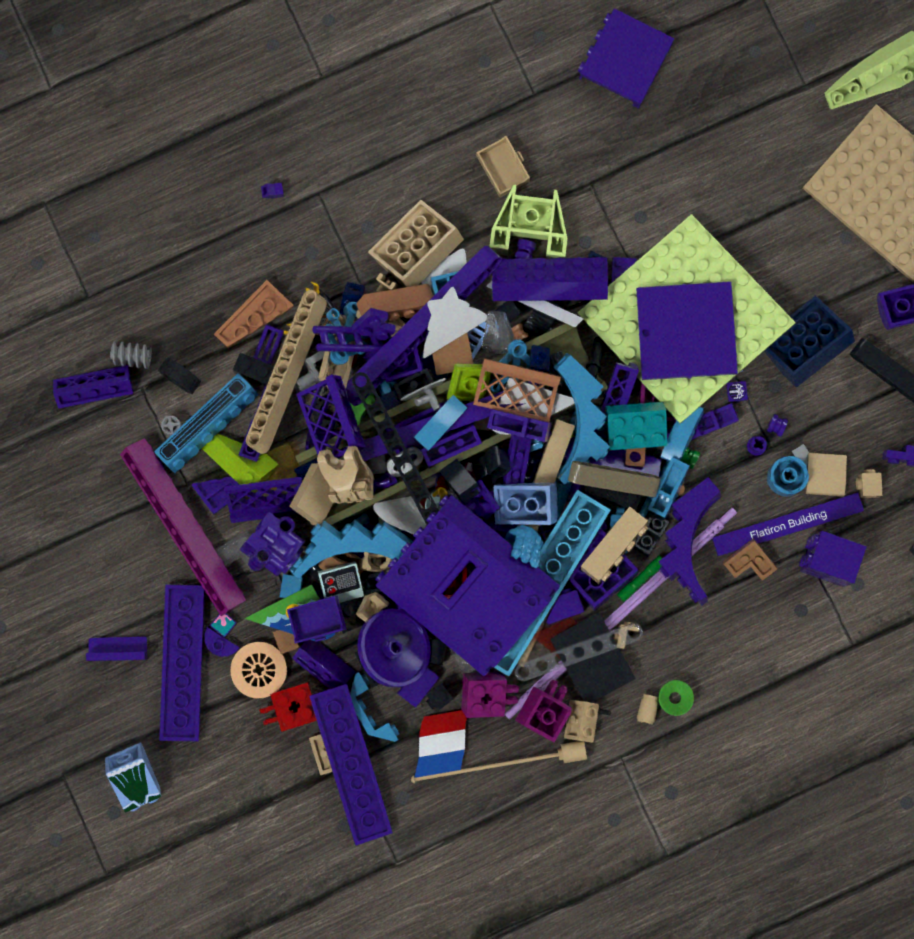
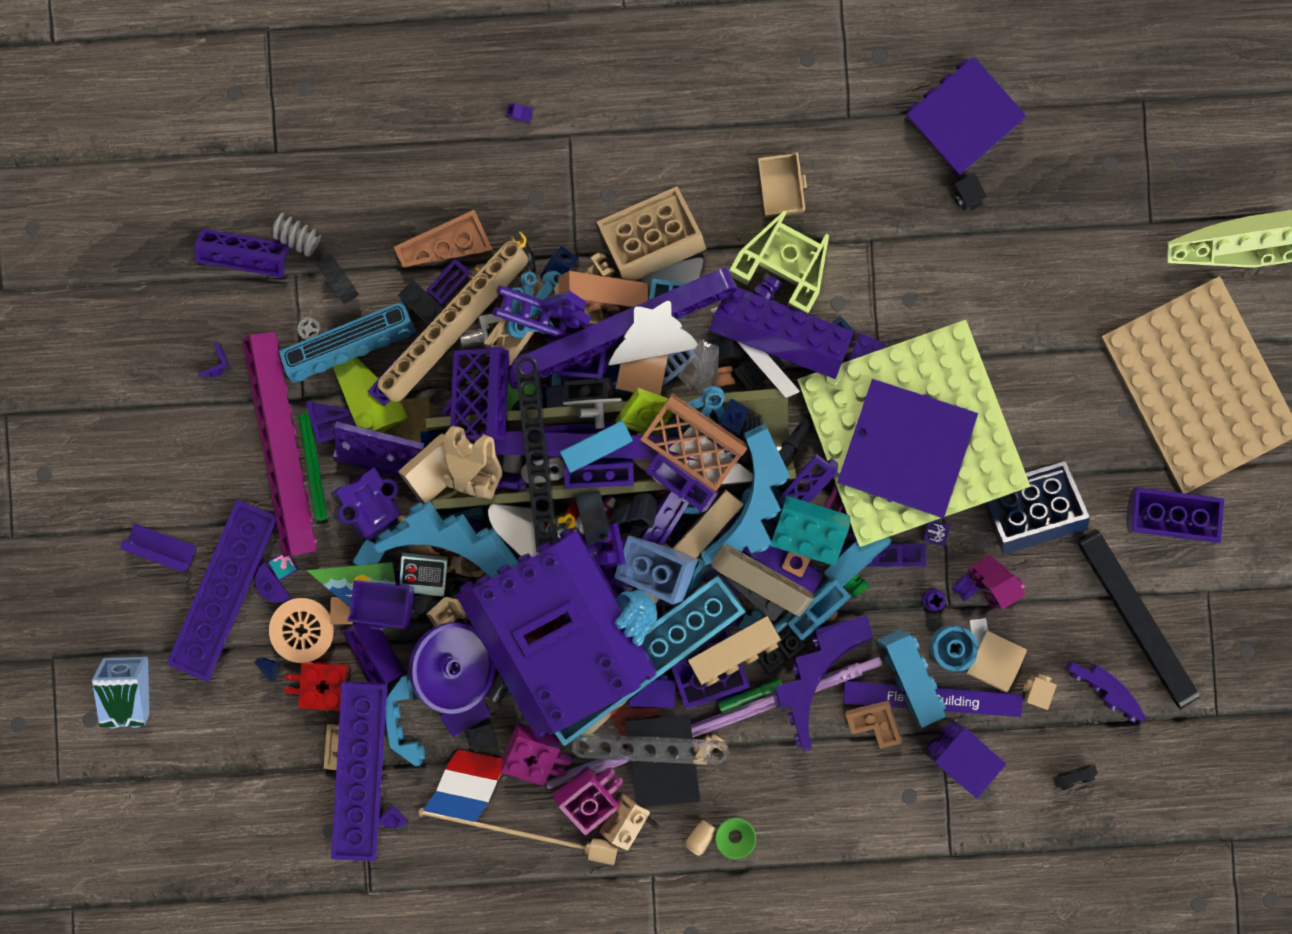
camera: 25 degrees right, 5 degrees up
none -> dark purple bracket [198,342,231,379]
none -> clear blue slope [255,656,281,682]
none -> green axle [298,413,327,521]
none -> dark purple tile [379,805,408,828]
none -> dark azure wedge [876,629,946,728]
none -> black brick [952,174,987,211]
none -> magenta wedge [968,555,1026,609]

